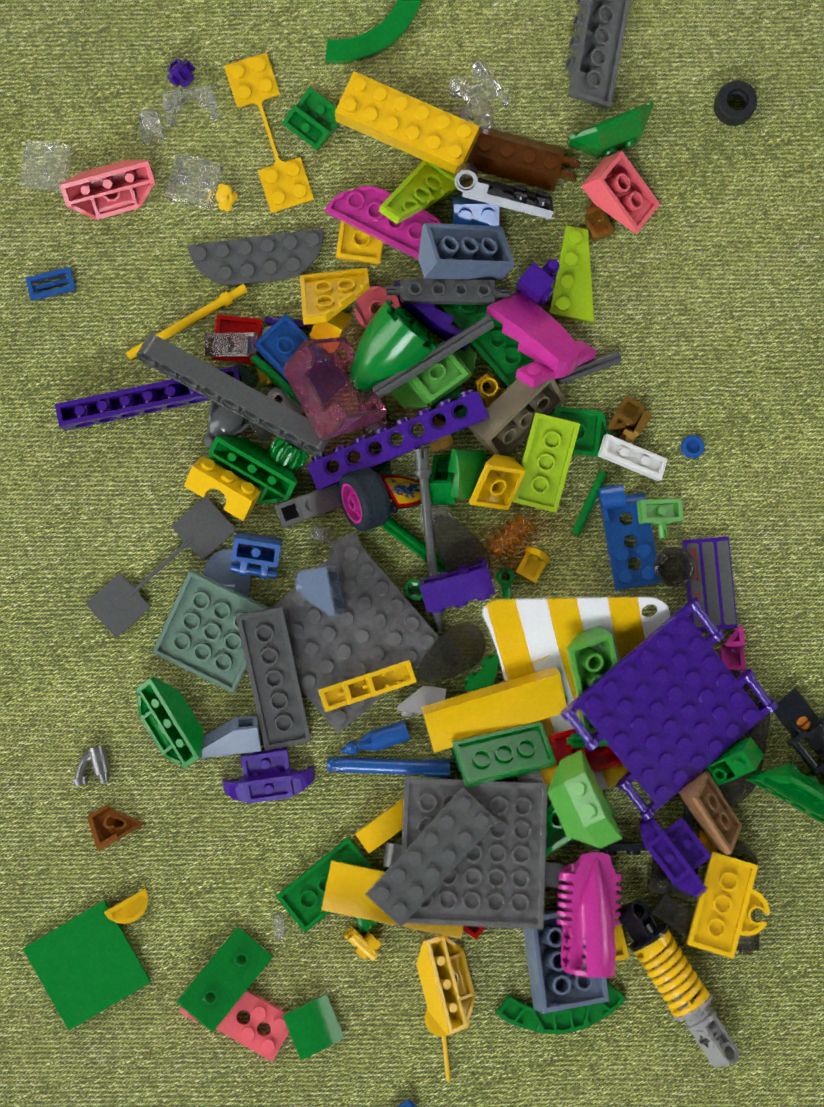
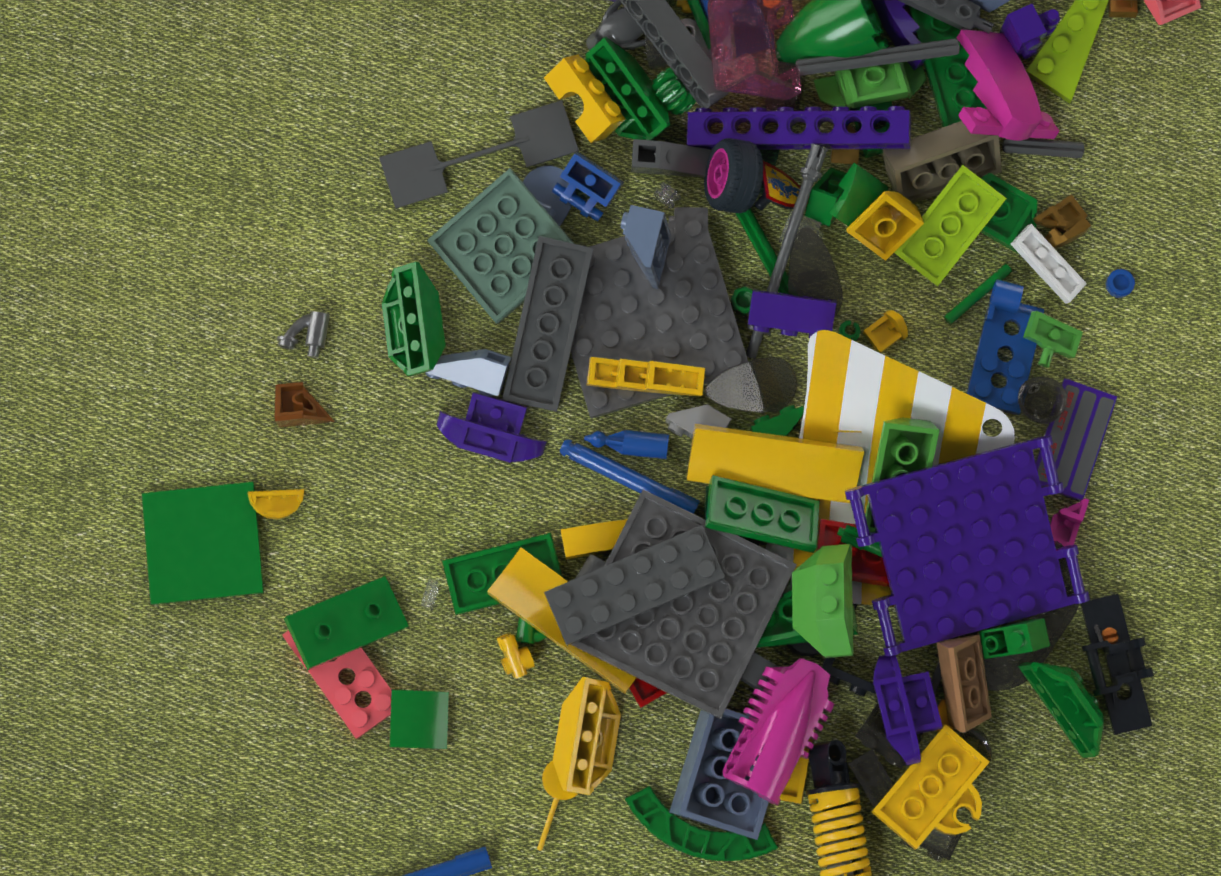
camera: 25 degrees right, 5 degrees down
yellow plate [473,373,506,409] -> none
clear orange piece [485,514,537,563] -> none

